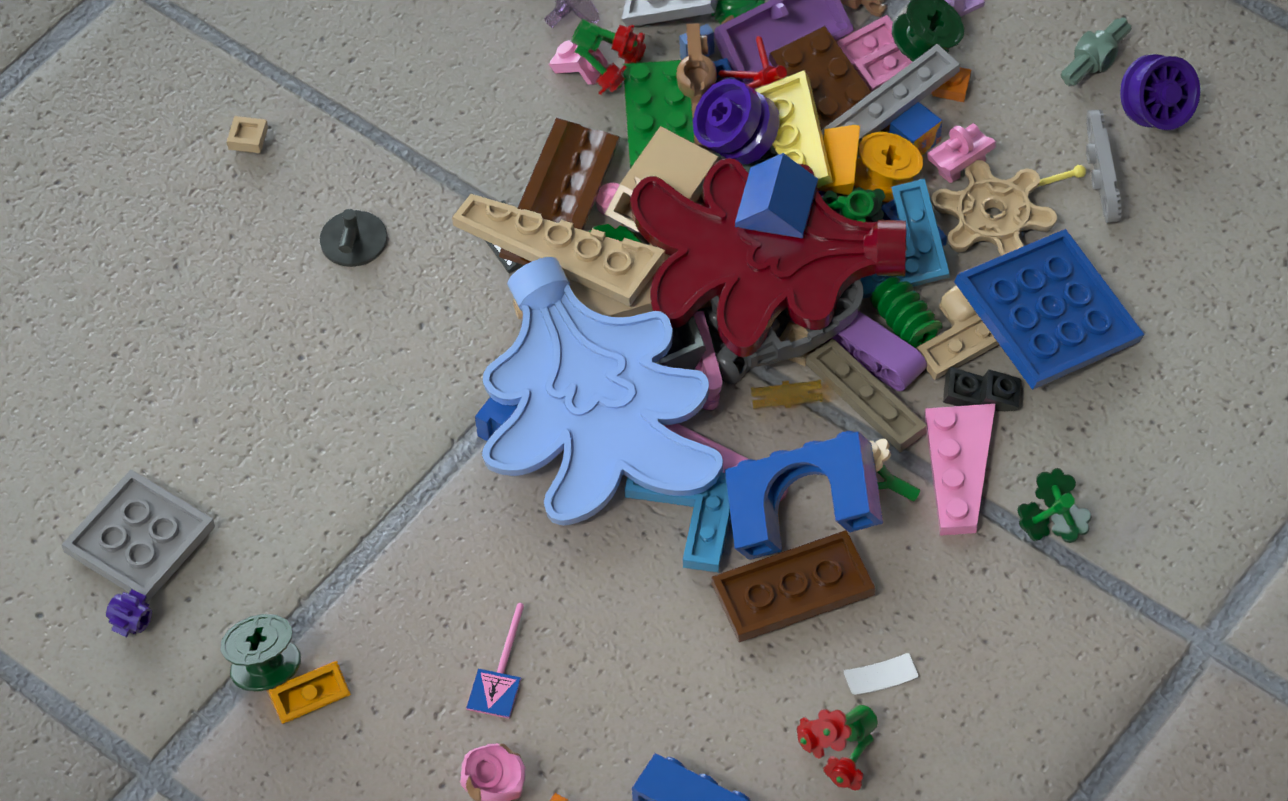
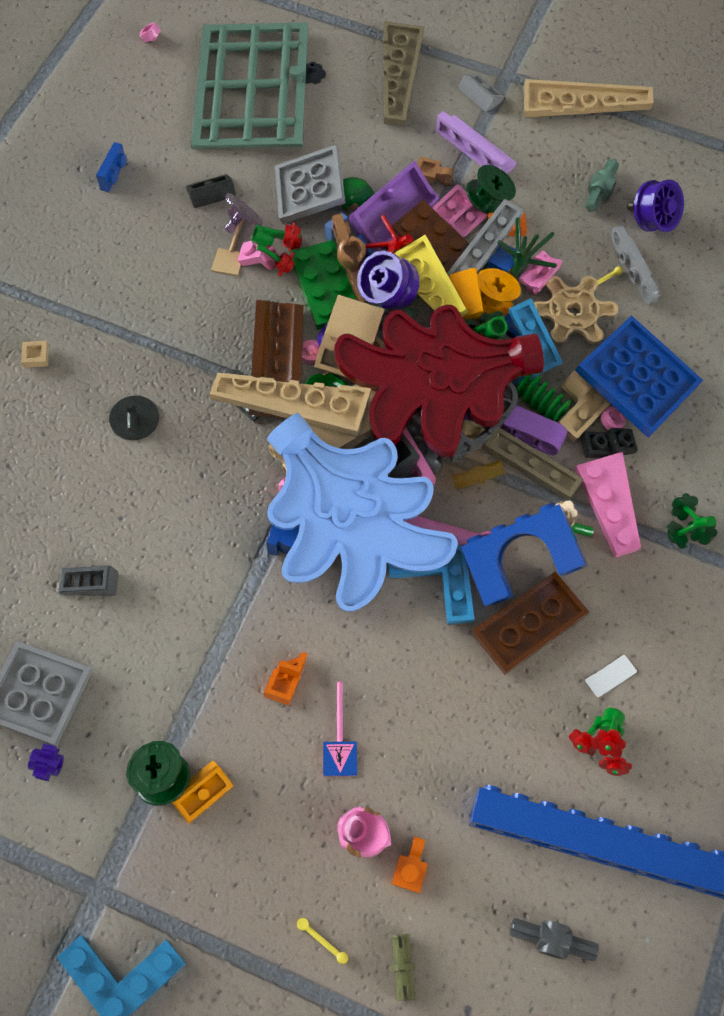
camera: 20 degrees left, 10 degrees up
blue slope [735,153,818,238] -> none
none -> dark grey slope [58,565,118,596]
none -> tan piece [211,211,246,276]
none -> orange slope [264,652,308,706]
none -> dark green plant [497,217,557,276]
none -> bright pink tile [601,406,626,430]

